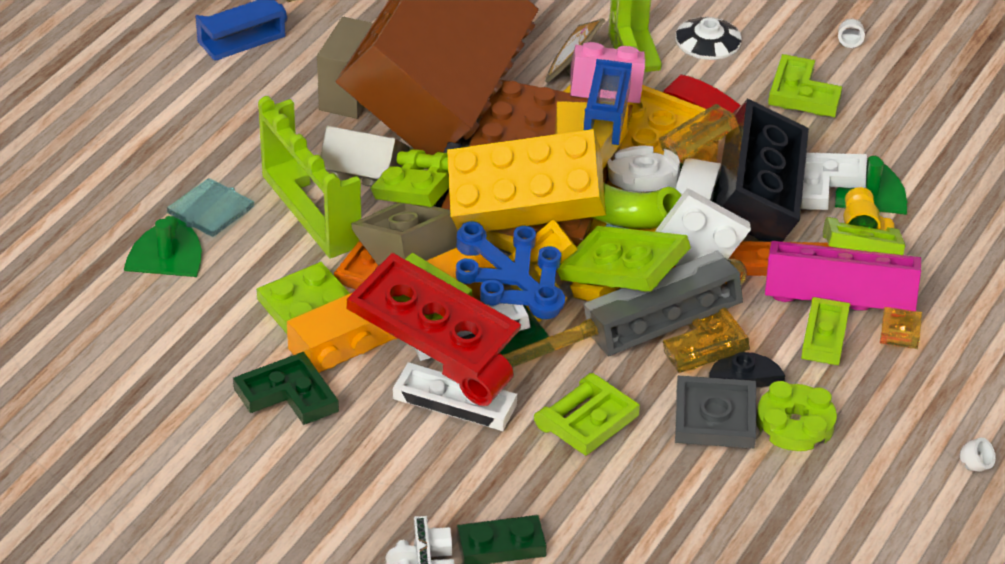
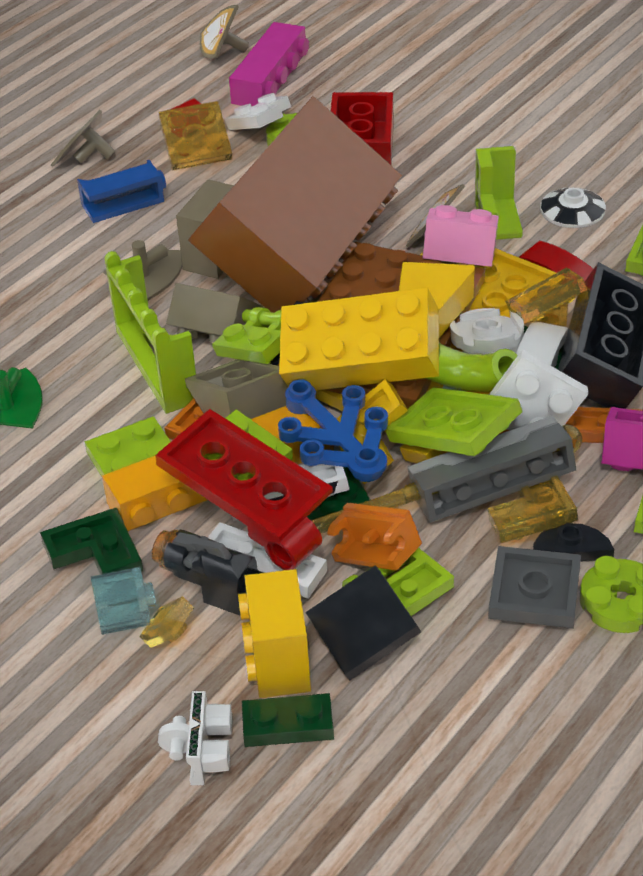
camera: 10 degrees right, 0 degrees up
clear light blue piece [167,178,254,237] -> none
blue window [583,59,632,145] -> none
none -> clear light blue brick [91,567,156,635]
none -> dark tan shield [104,240,182,300]
none -> clear yellow plate [139,596,194,648]
none -> black plate [152,529,258,616]
none -> yellow brick [238,569,311,698]
none -> black tile [306,565,421,681]
none -> orange hinge [327,503,422,571]

